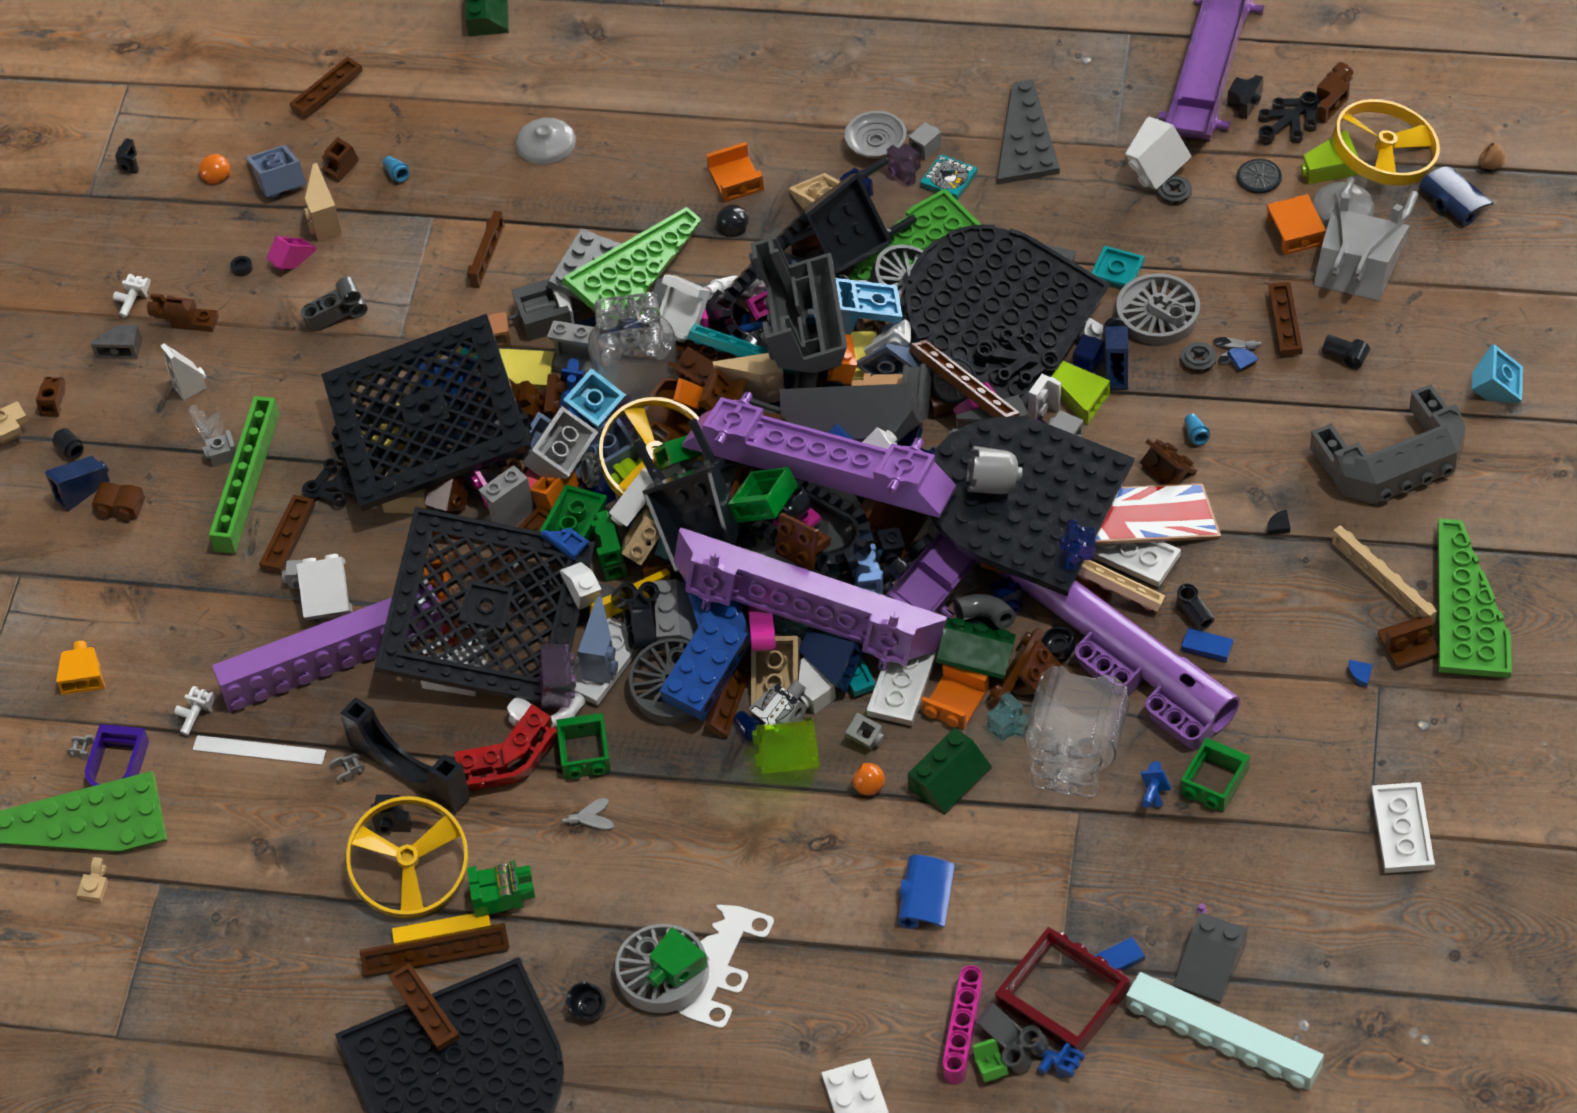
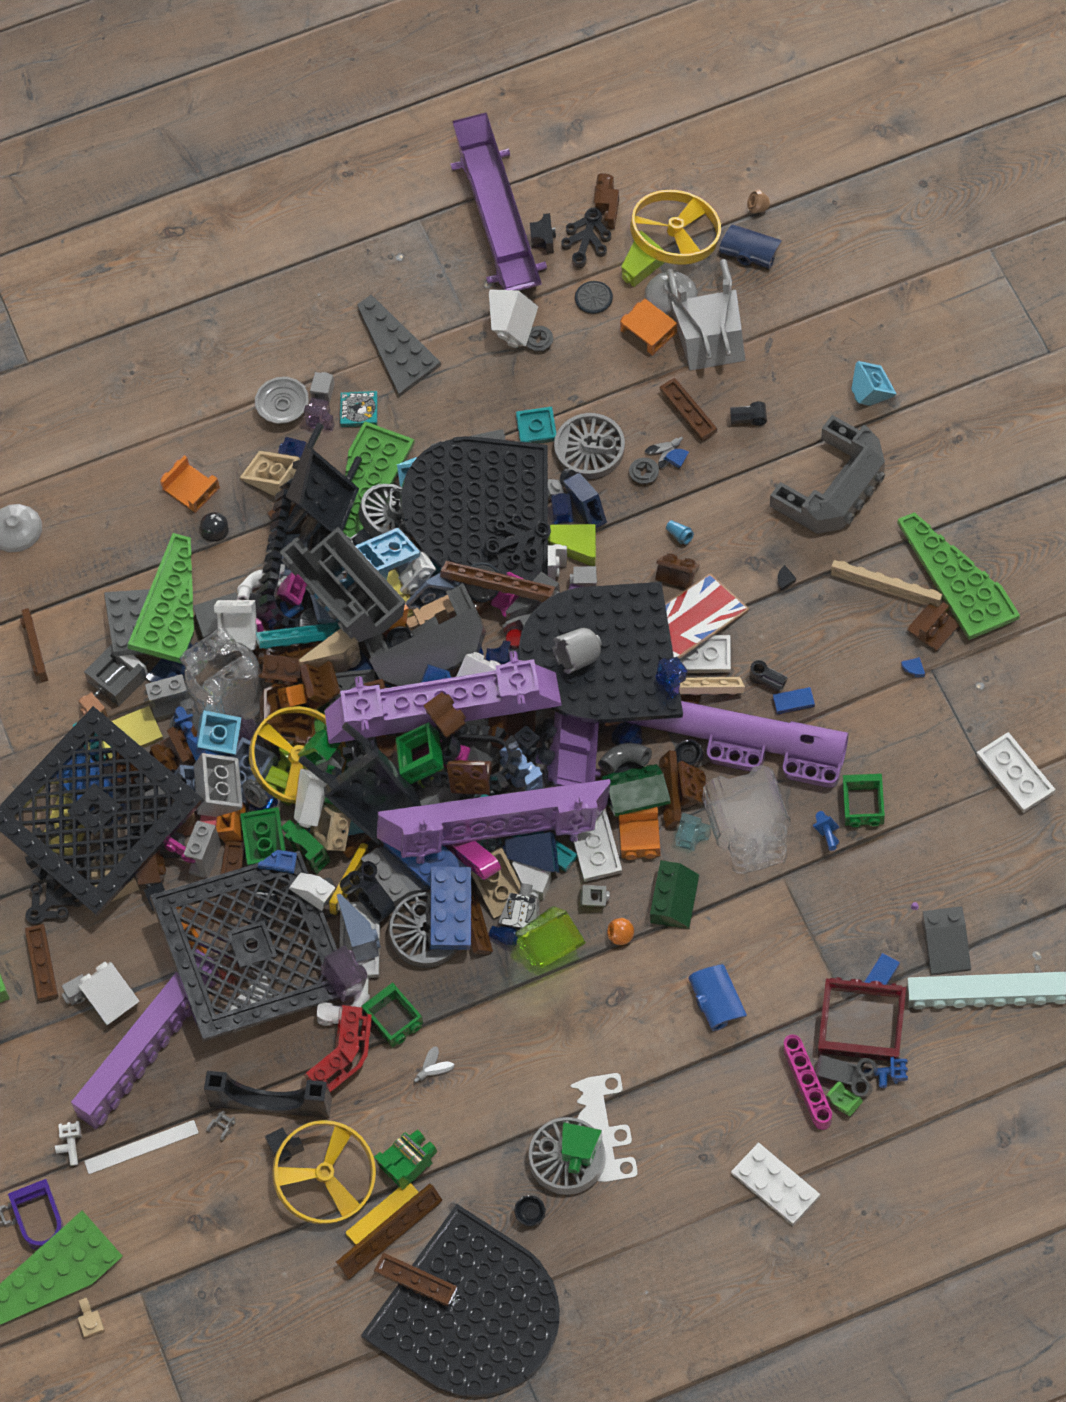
camera: 30 degrees left, 10 degrees up
none -> reddish brown brick [423,692,467,739]

